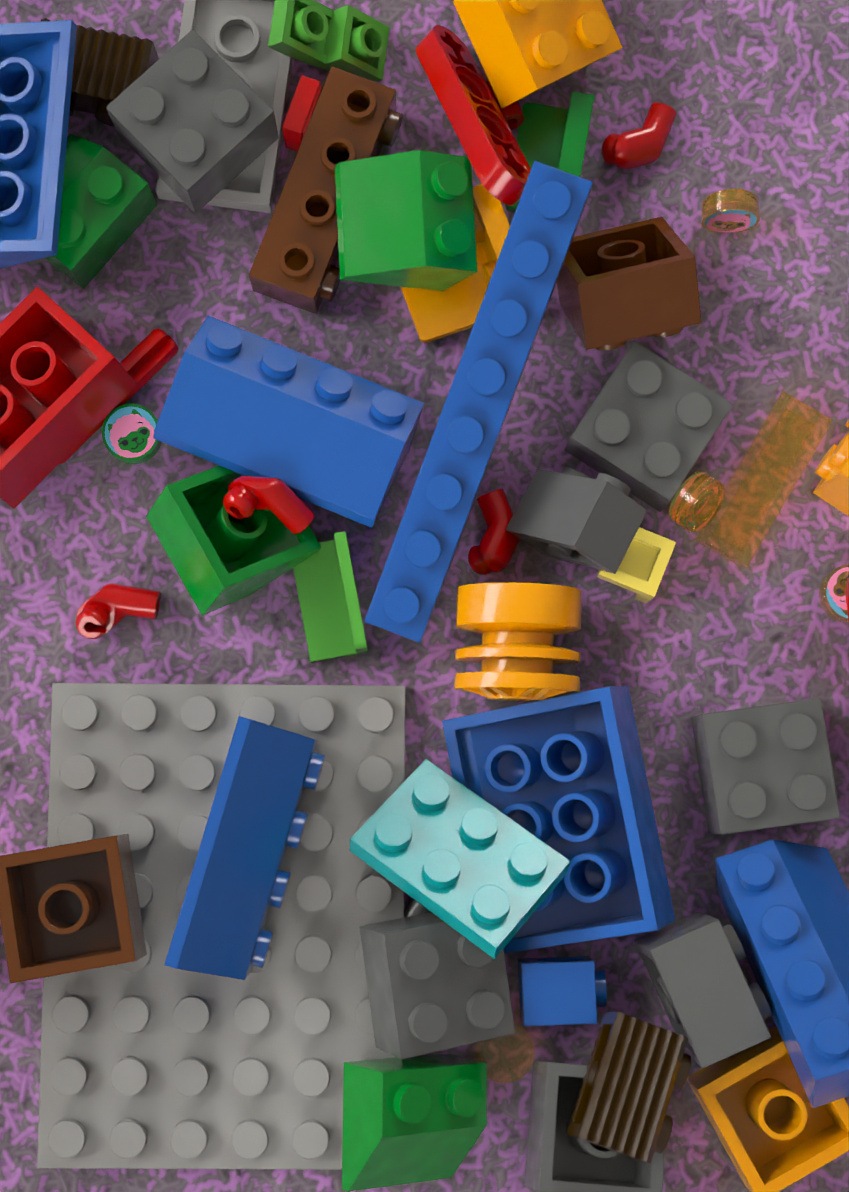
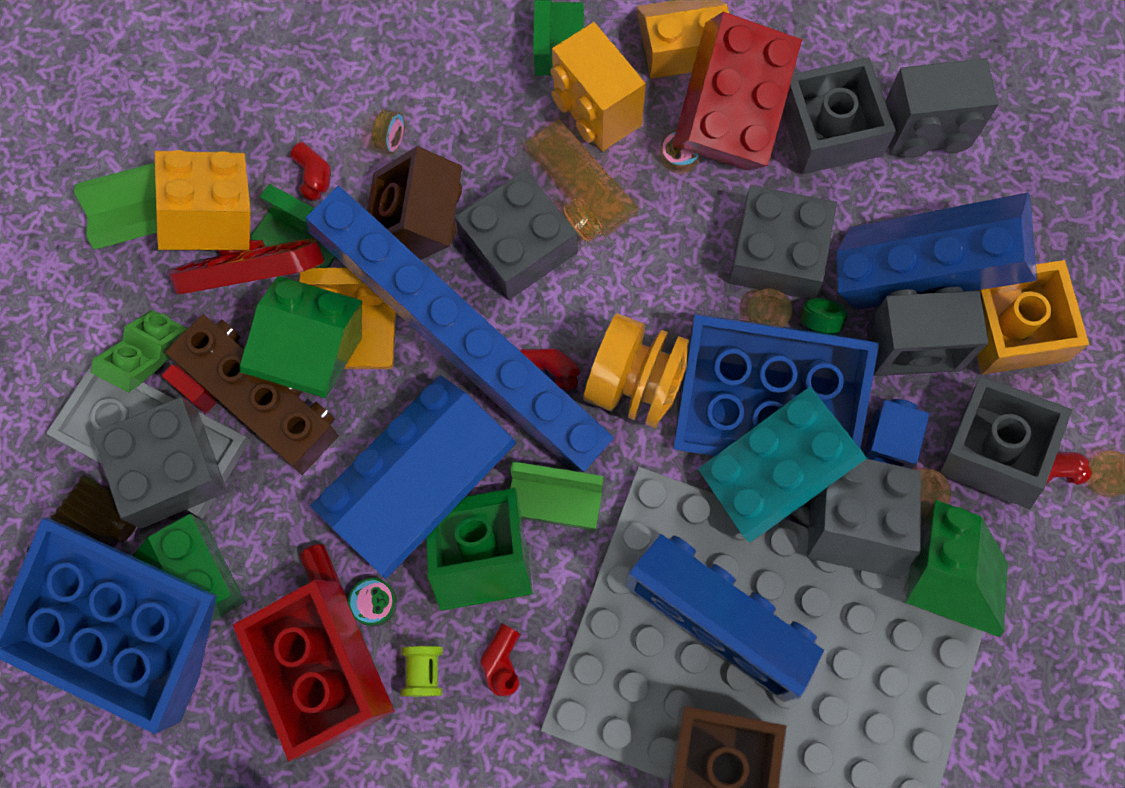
camera: 60 degrees left, 10 degrees down
red arm [223,476,314,534] -> none
dark grey brick [506,467,648,574] -> none
dark brown brick [567,1012,691,1164] -> none
light yellow panel [597,527,676,604] -> none
none -> lime bush [400,646,443,697]
none -> clear yellow tile [747,289,792,327]
none -> green tile [800,298,847,333]

